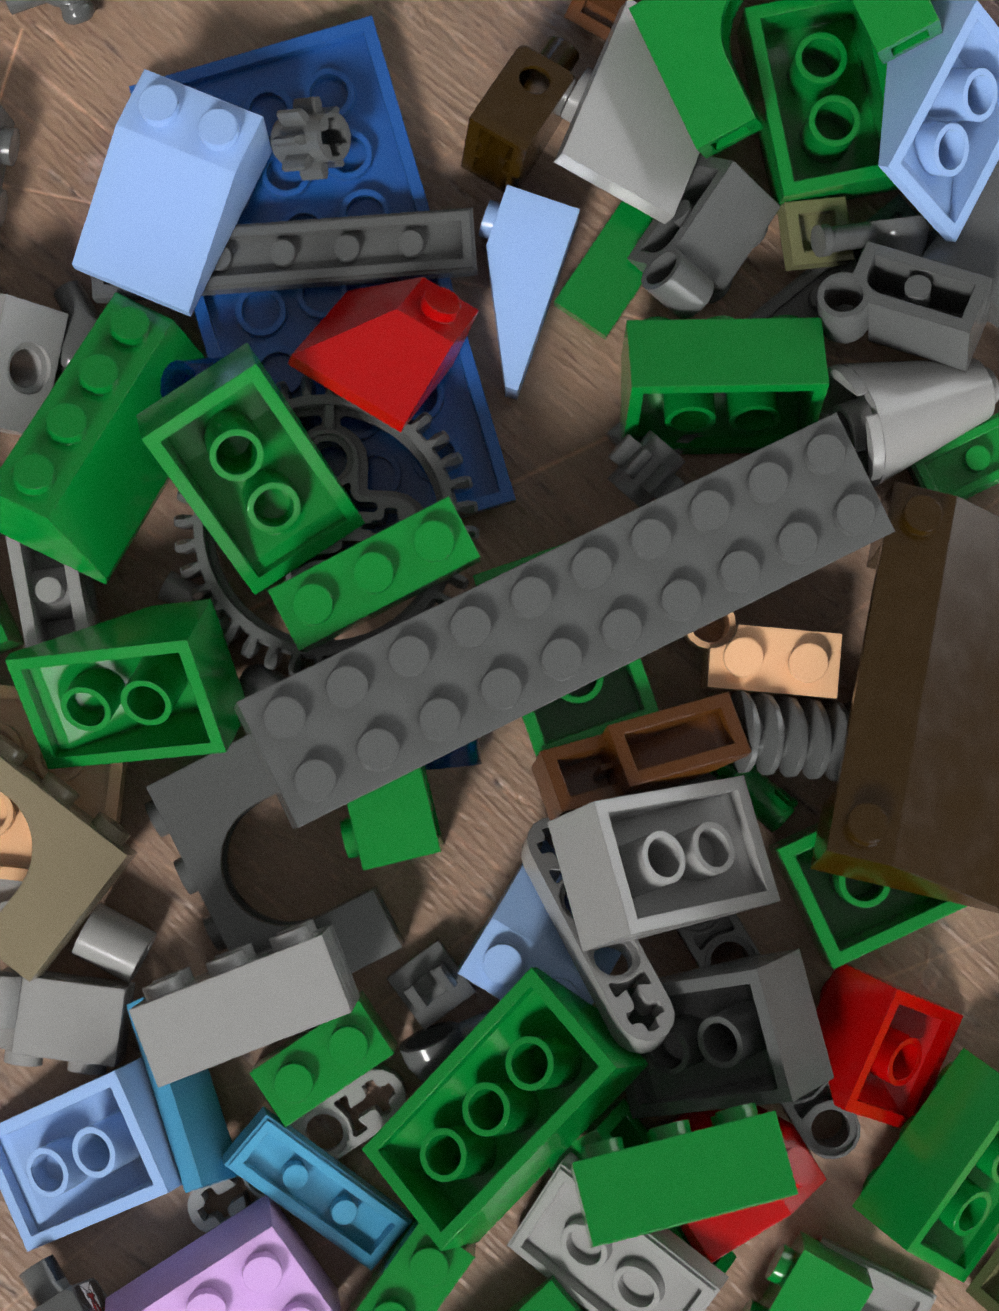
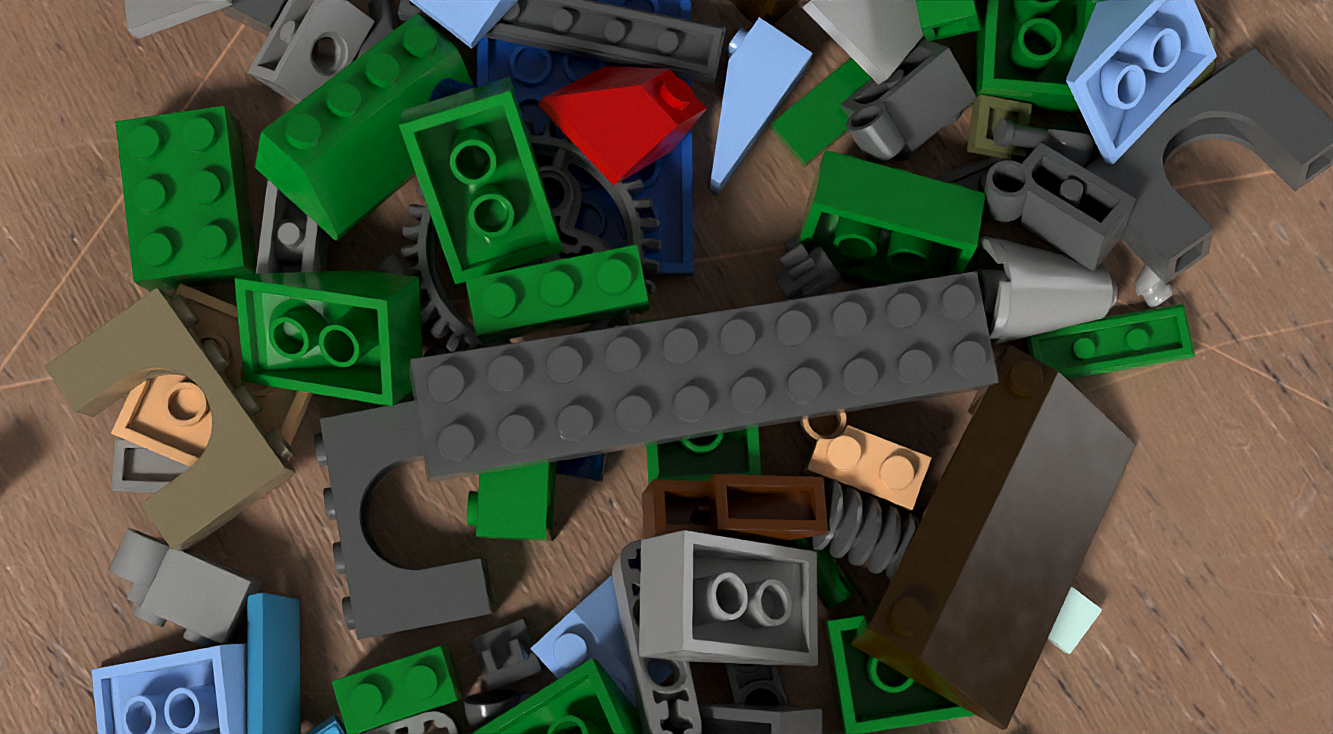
camera: 15 degrees right, 5 degrees down
light grey piece [72,903,157,984] -> none
light grey brick [129,918,360,1088] -> none

